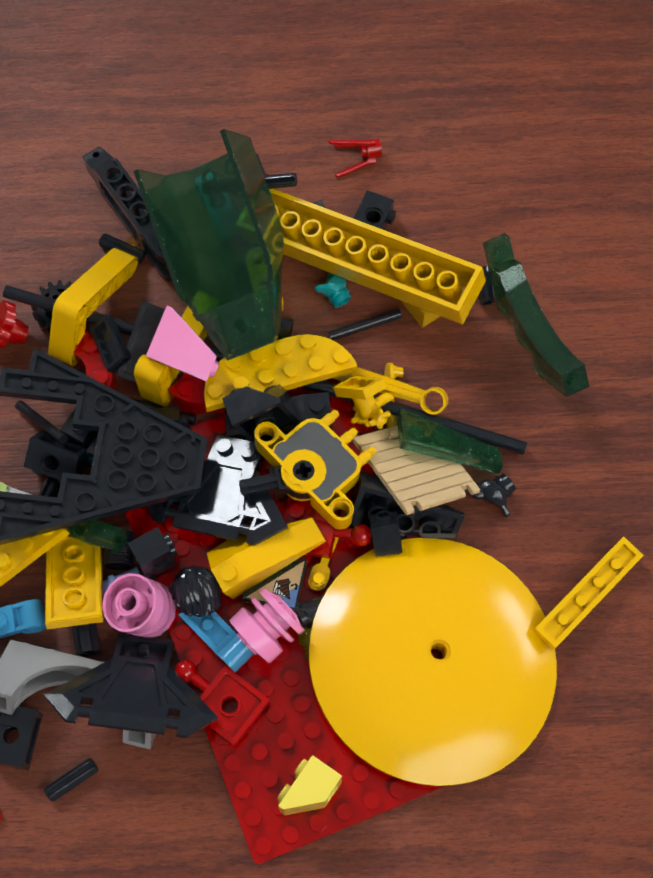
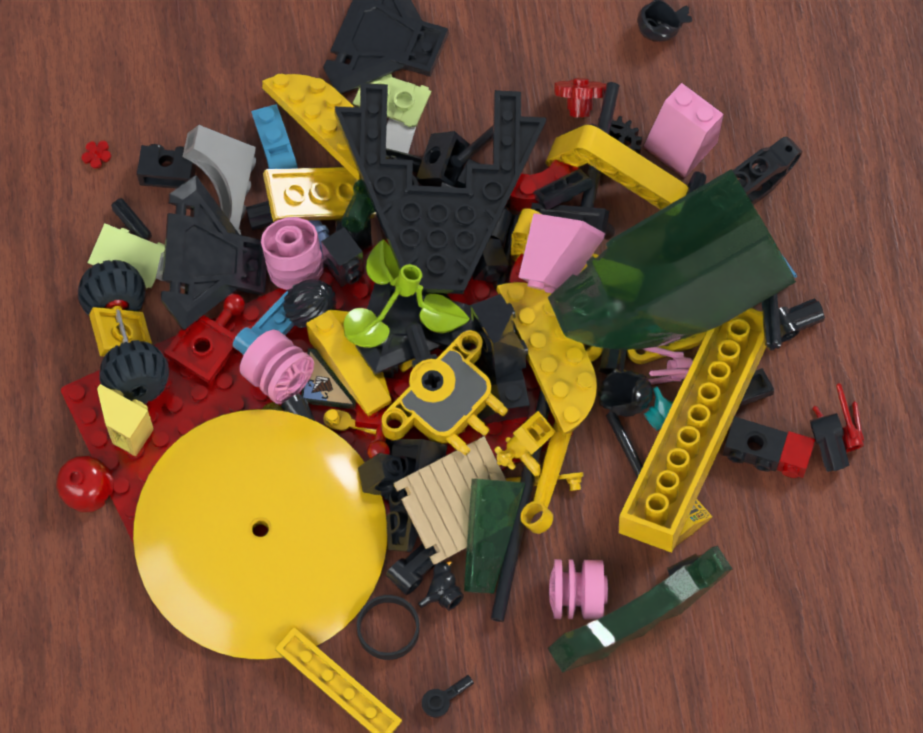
camera: 85 degrees right, 0 degrees up
none -> red cylinder [56,456,114,513]
none -> black plate [78,260,169,404]
none -> yellowish green piece [88,224,165,290]
none -> lime plant [343,240,469,348]
none -> black tyre [357,595,420,660]
none -> black piece [386,543,437,596]
none -> black plate [422,675,474,718]
none -> bright pink wheel [549,559,608,620]
none -> black hair [598,369,653,417]
none -> bright pink plant [635,343,693,385]
none -> bright pink slope [643,83,724,179]
none -> red brick [776,431,815,478]
none -> black piece [810,413,850,472]

